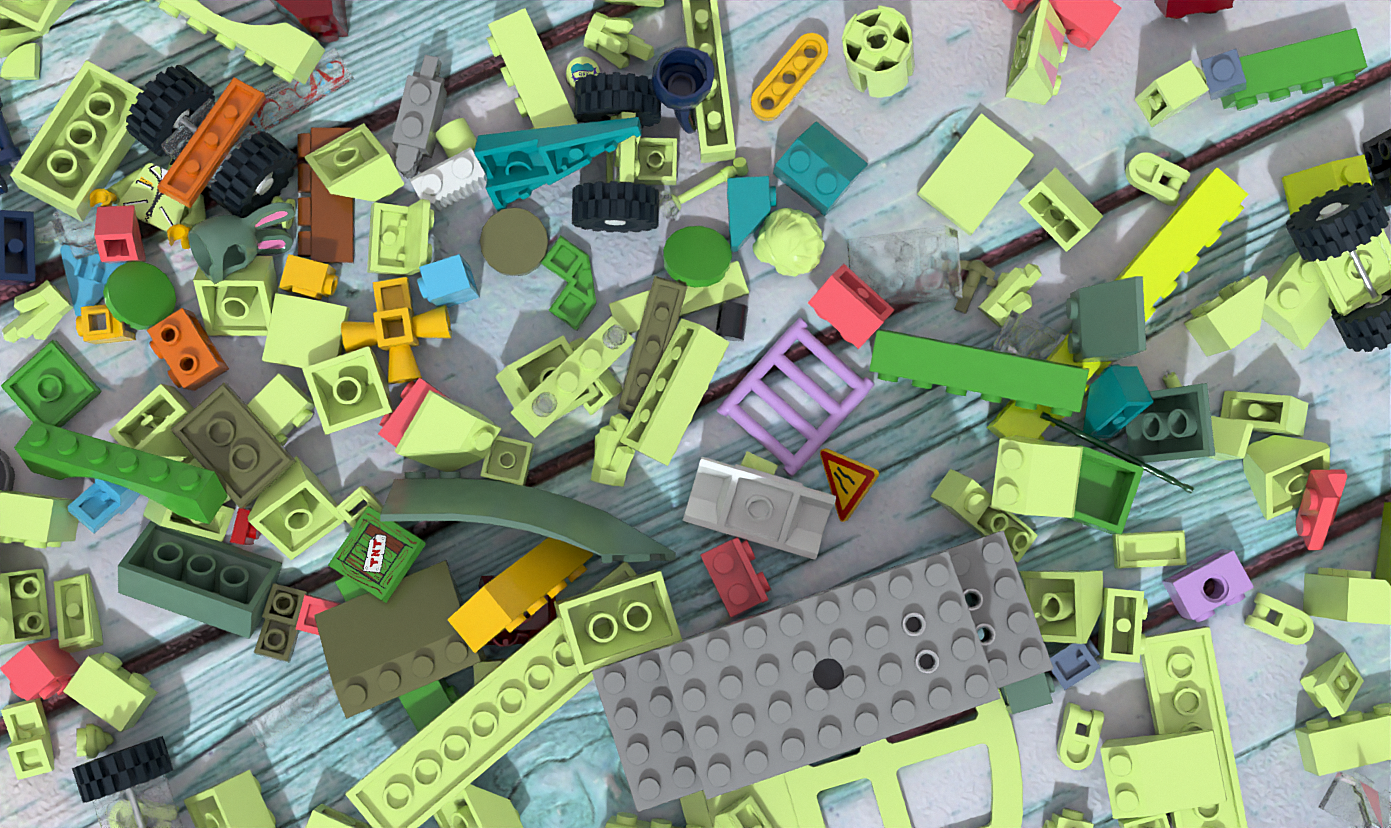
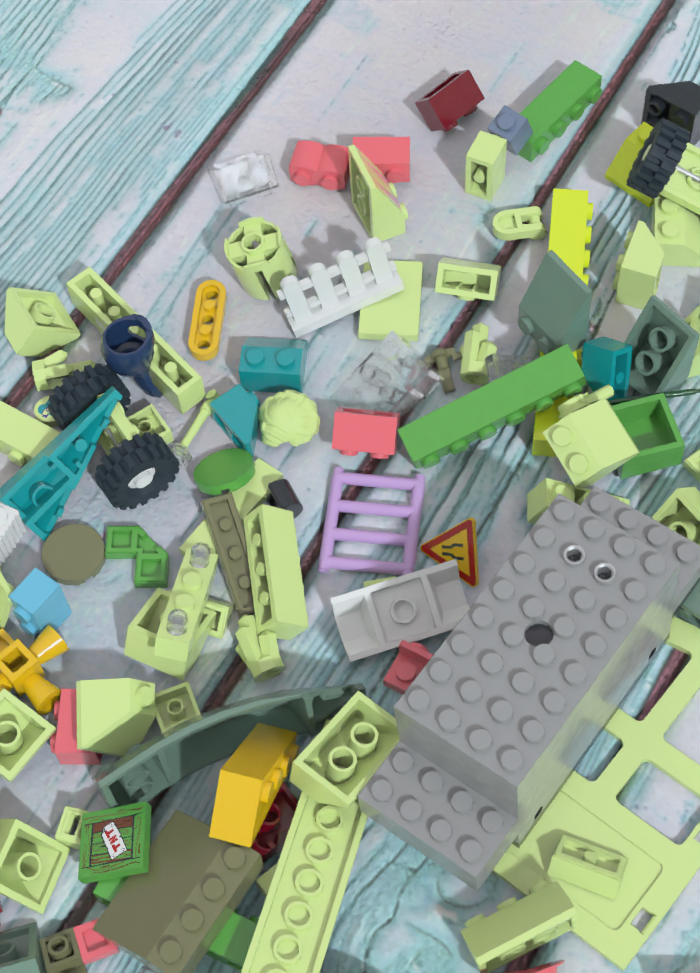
camera: 25 degrees left, 25 degrees down
none -> white fence [276,237,405,338]
none -> yellowish green plate [557,385,614,420]

